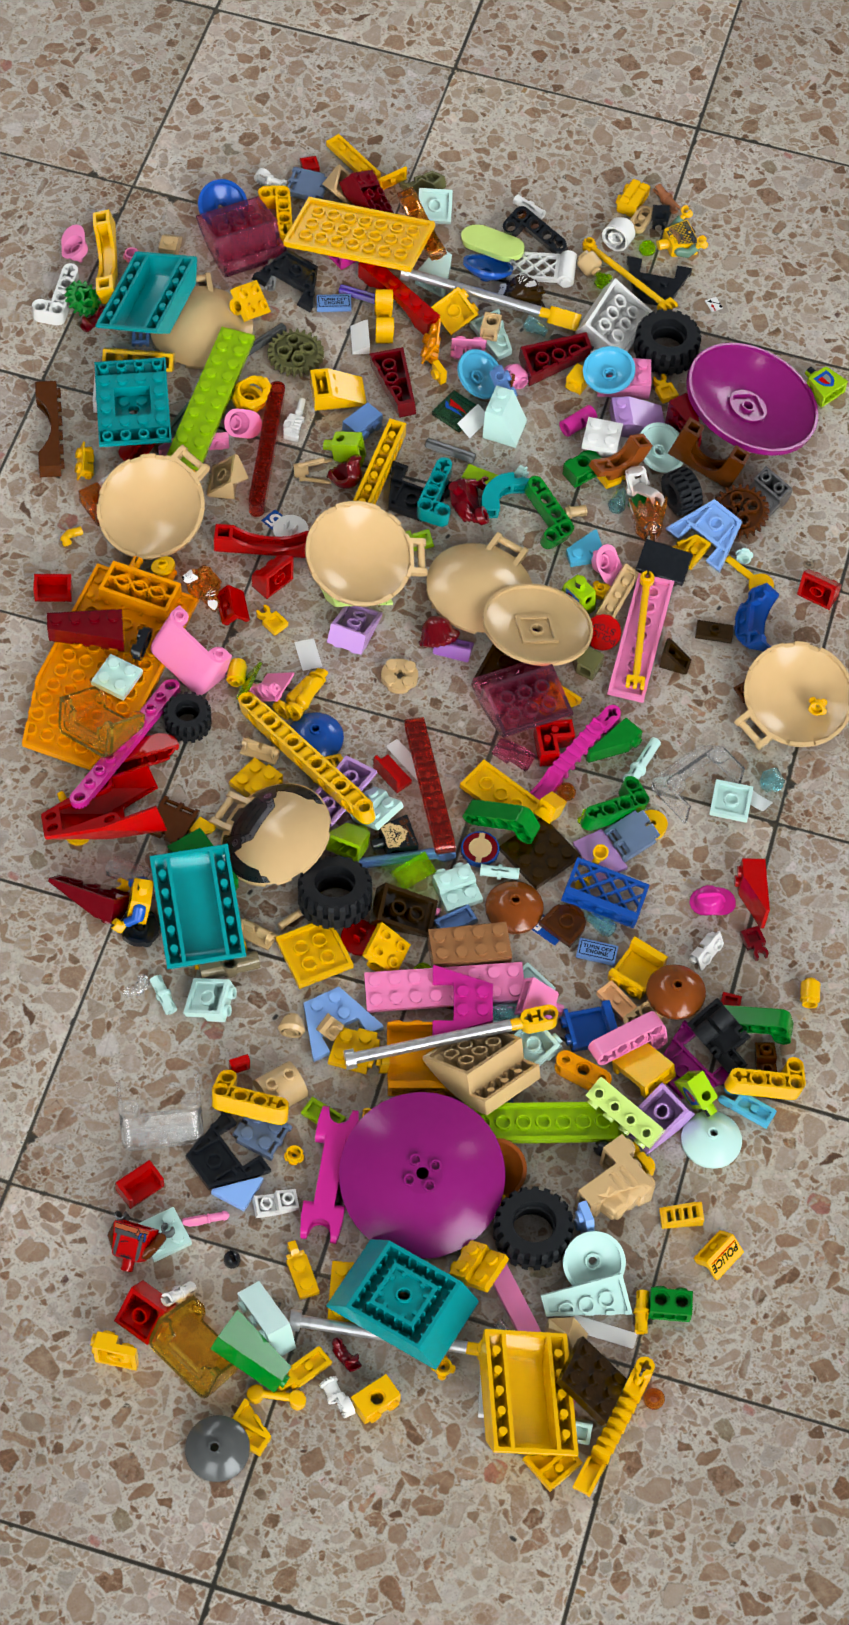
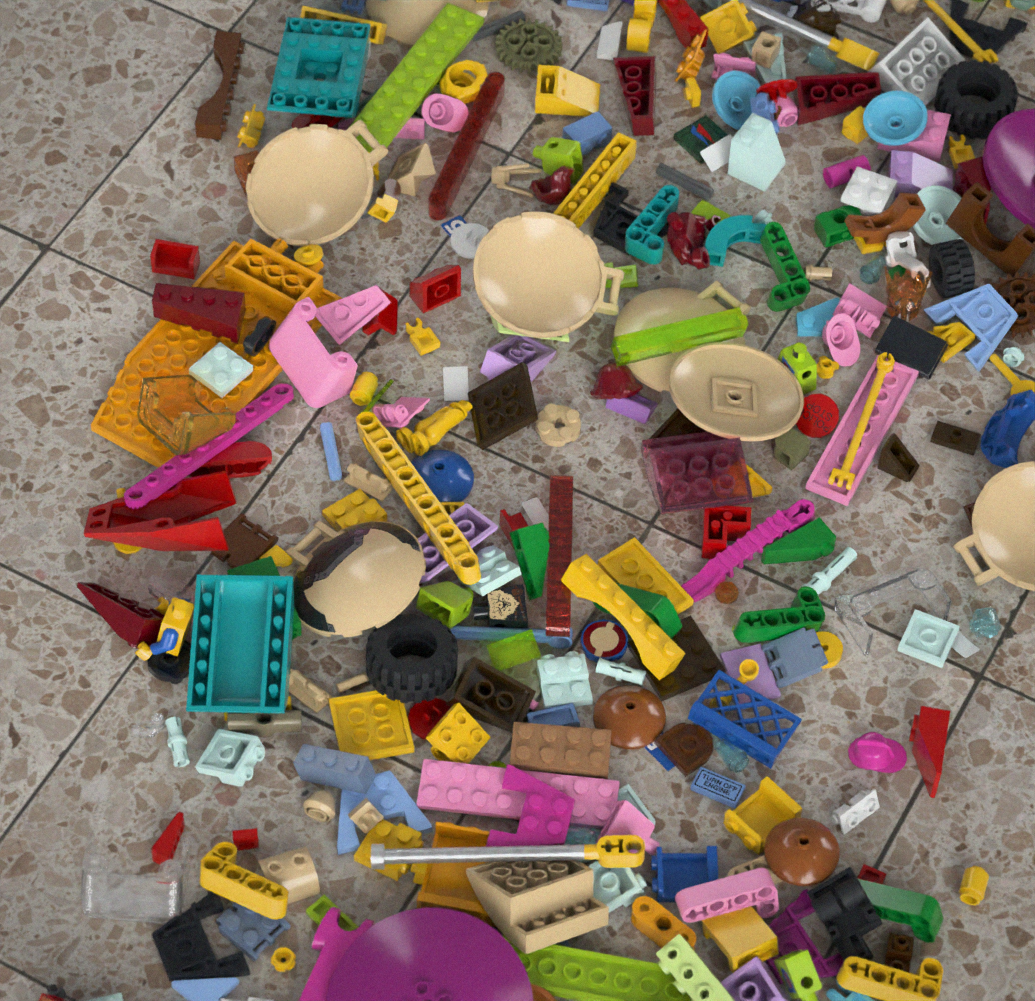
camera: 15 degrees right, 5 degrees down
yellow arm [60,526,83,546] -> none
red panel [115,1160,164,1209] -> none
black tyre [164,691,212,744] -> none
clear orange piece [182,565,222,612] -> none
red arch [214,524,309,558] -> none
white piece [283,398,306,442] -> none
clear pink slope [492,738,536,772] -> none
yellow brick [534,791,567,824] -> none
tan plate [593,563,639,618] -> none
clear neon green plate [594,272,612,289] -> none
light nougat plate [596,980,637,1022] -> none
dark red plate [740,925,769,961] -> none
none -> red slope [151,811,185,869]
none -> sand blue brick [293,744,376,794]
none -> bright pink wing [315,285,392,345]
none -> light blue axle [320,422,342,481]
none -> yellow leg [368,179,401,223]
none -> dark brown plate [468,362,539,450]
none -> green slope [509,522,550,600]
none -> yellow arch [561,554,685,680]
none -> clear neon green brick [610,307,748,367]
none -> red piece [756,79,797,102]
none -> bright pink hinge [832,283,887,338]

